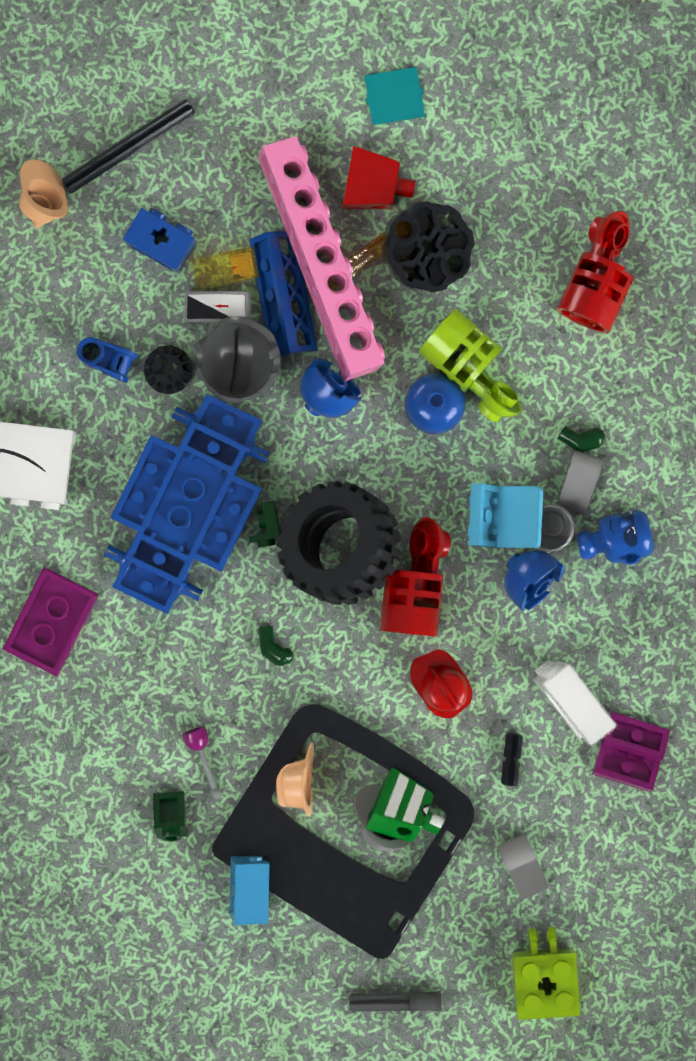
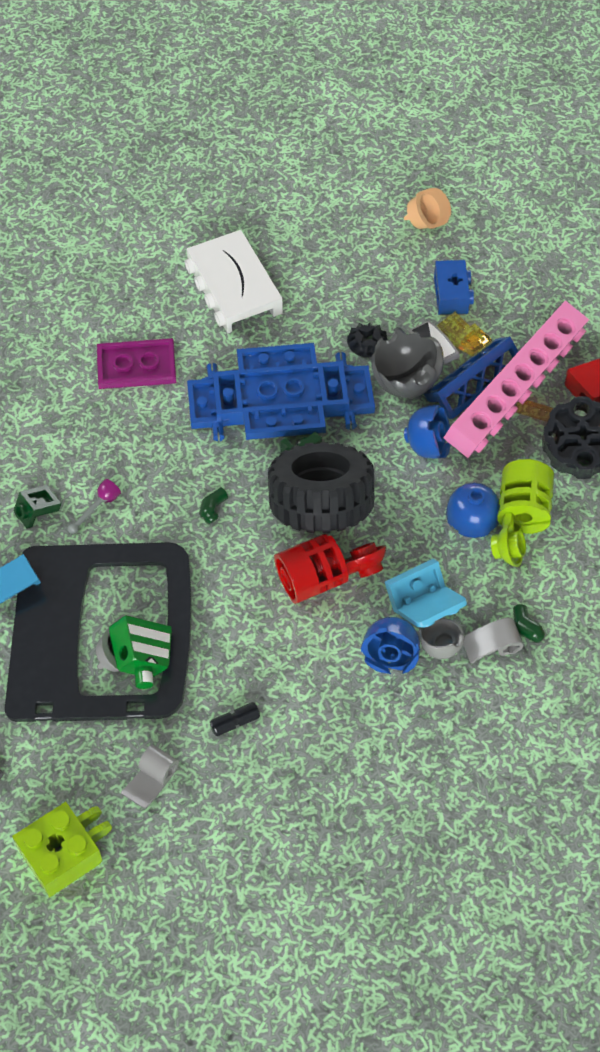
camera: 60 degrees right, 30 degrees down
black axle [61,100,195,193] -> none
blue piece [77,337,139,383] -> none
light nougat piece [276,742,314,817] -> none
red piece [410,649,472,718] -> none
white arch [532,660,616,746] -> none
blue piece [576,510,654,565] -> none
magenta slope [592,712,670,793] -> none

